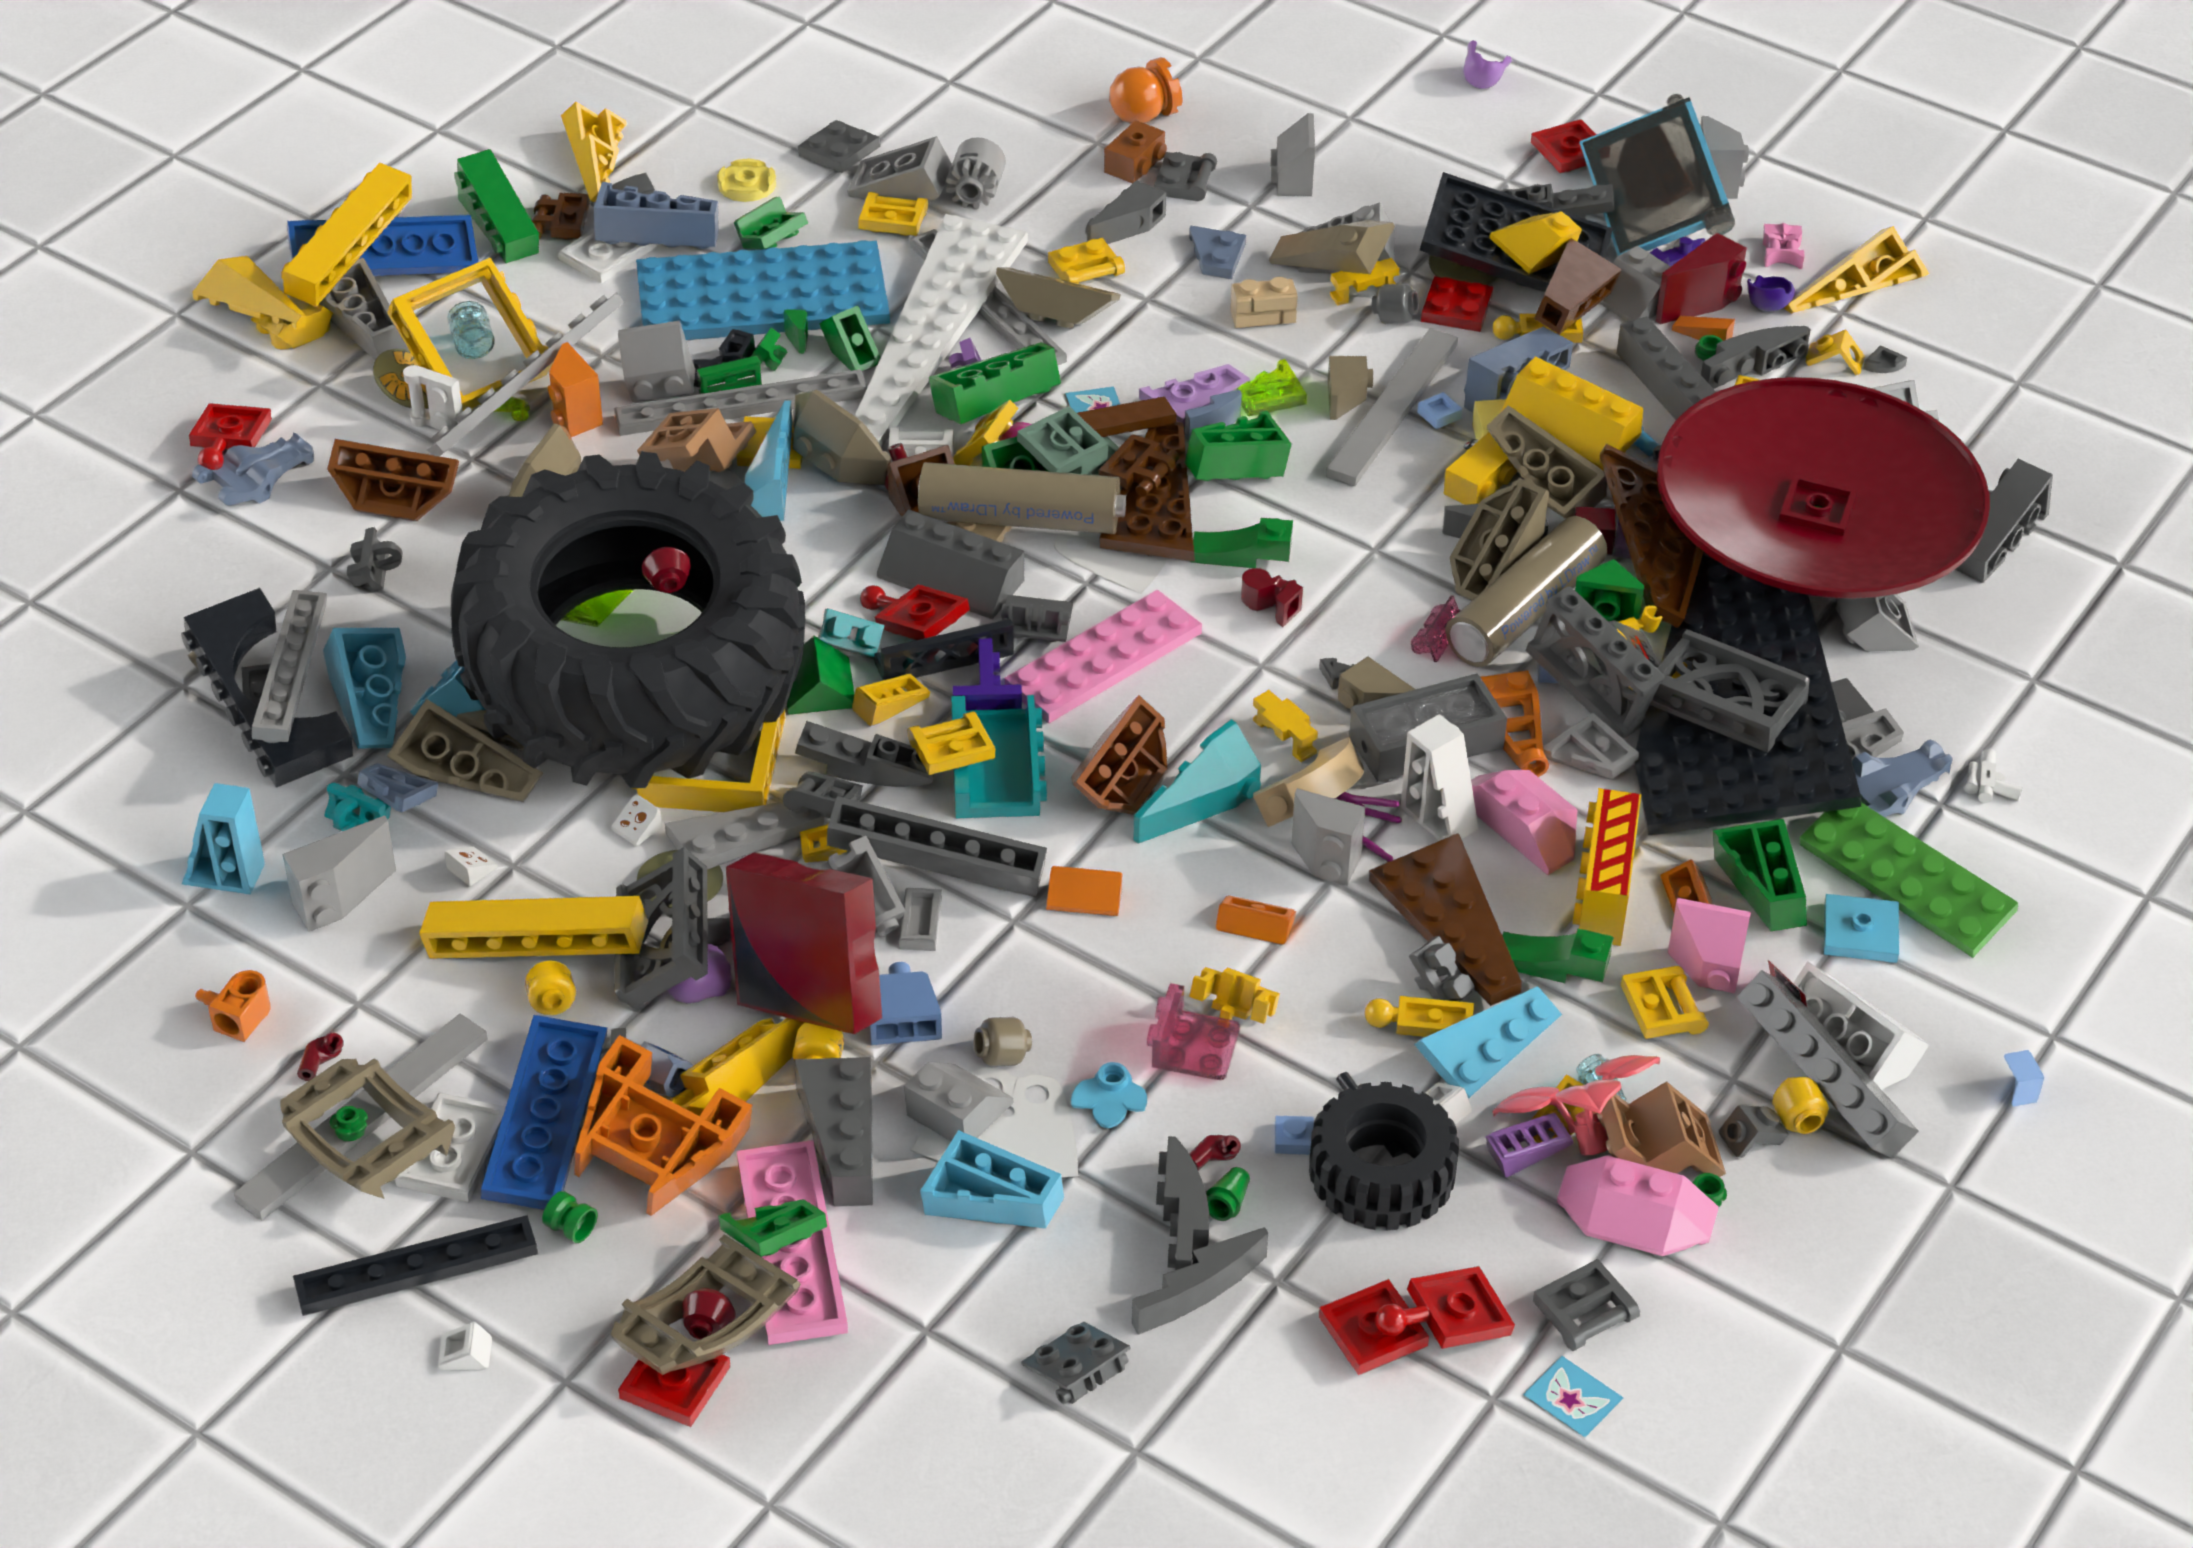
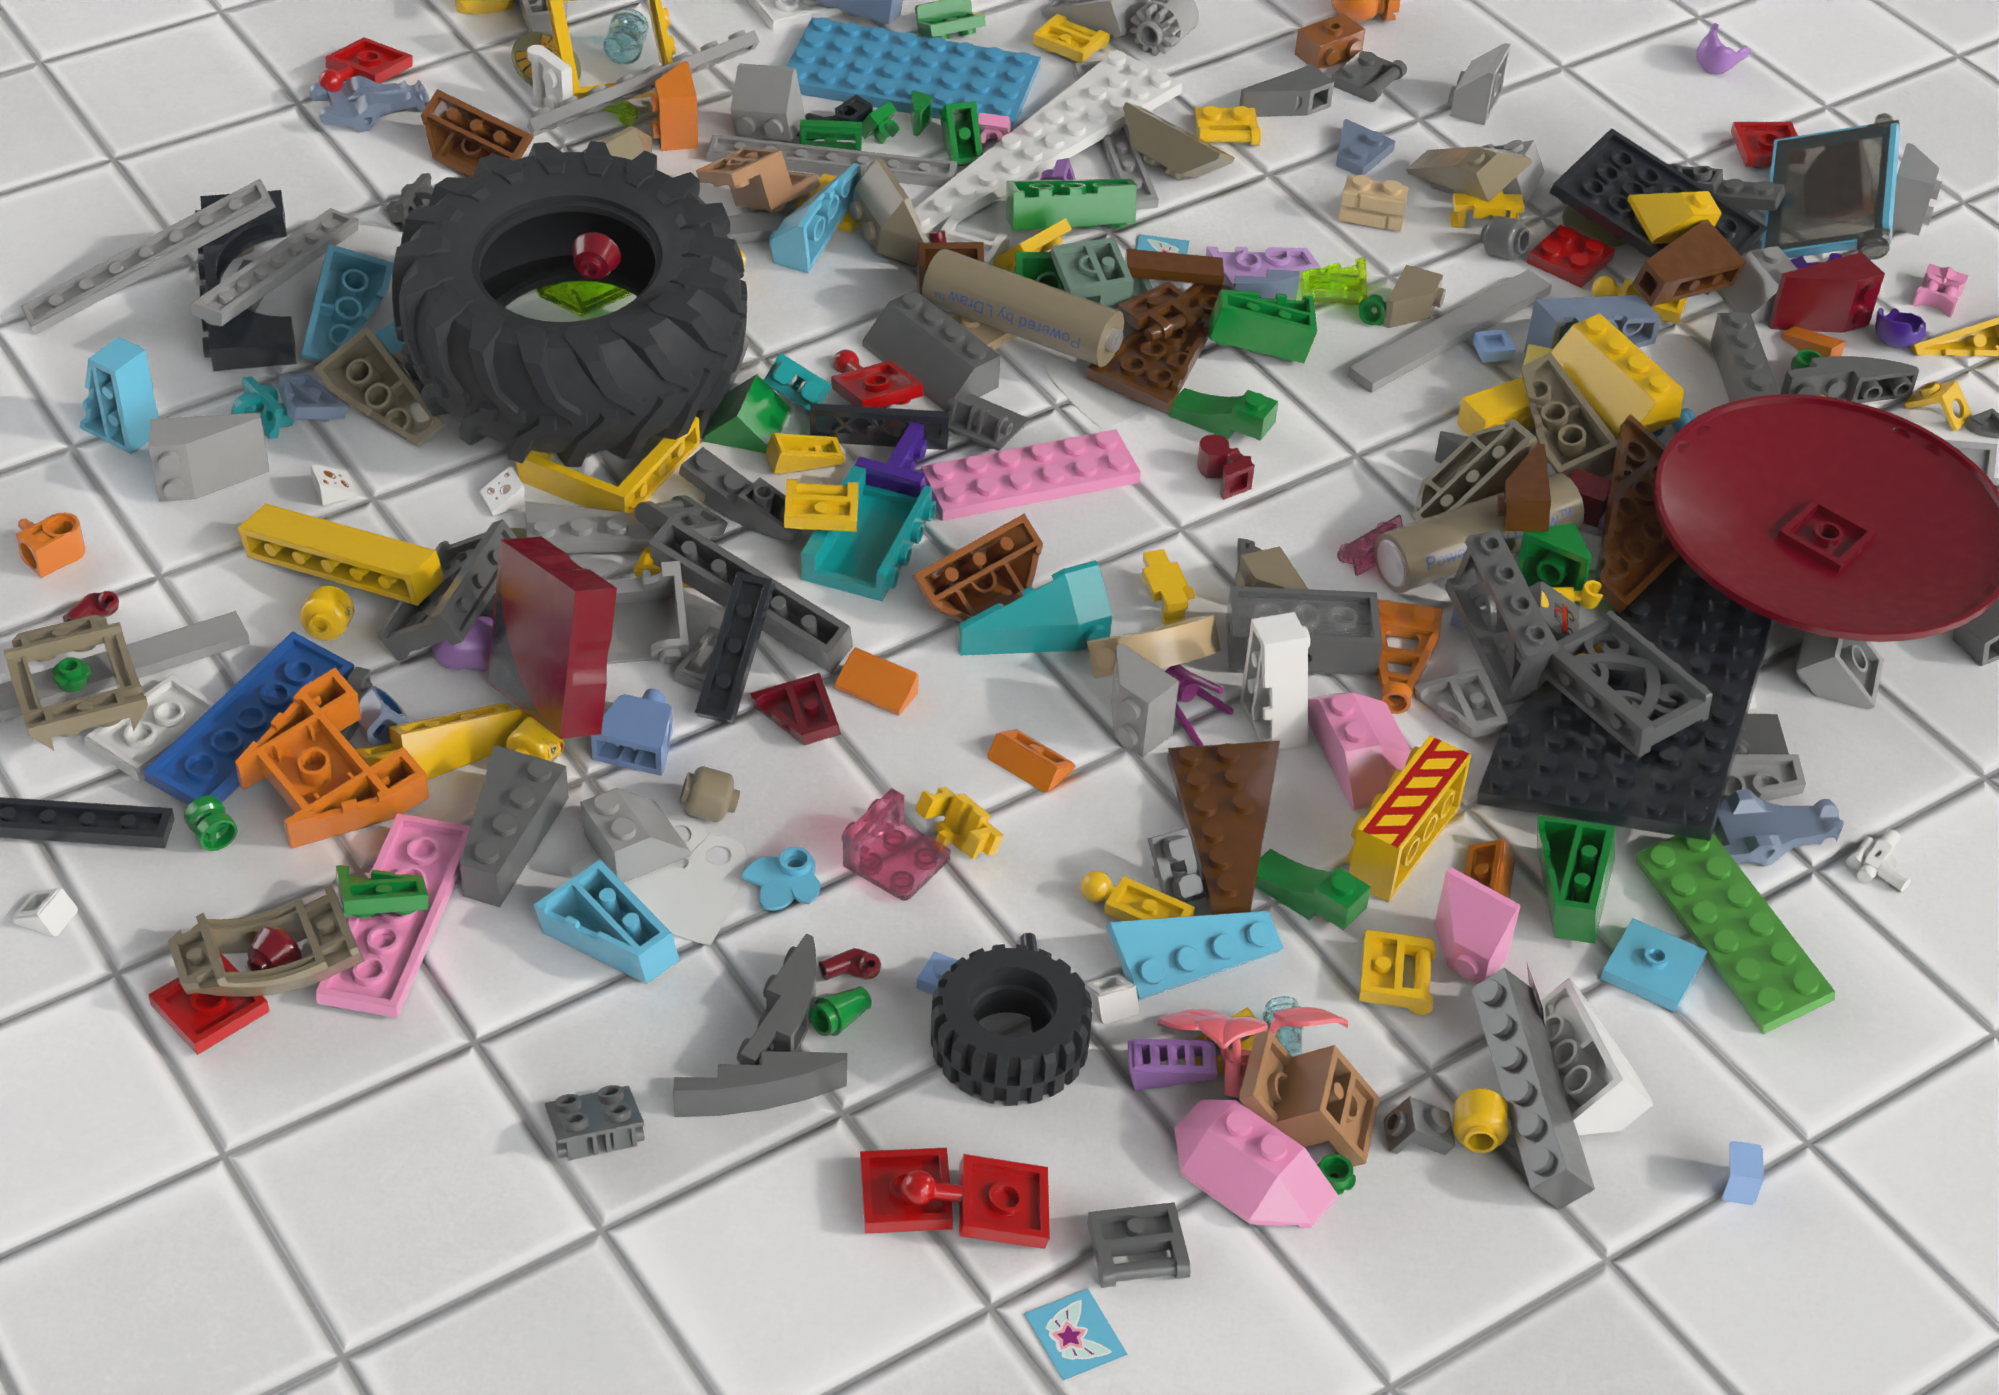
camera: 20 degrees right, 0 degrees up
none -> light grey tile [21,179,275,334]
none -> black plate [695,572,775,725]
none -> dark red wing [750,672,841,746]
none -> bright pink tile [978,113,1011,148]
none -> green plate [1358,294,1387,326]
none -> reddish brown slope [1497,443,1551,532]

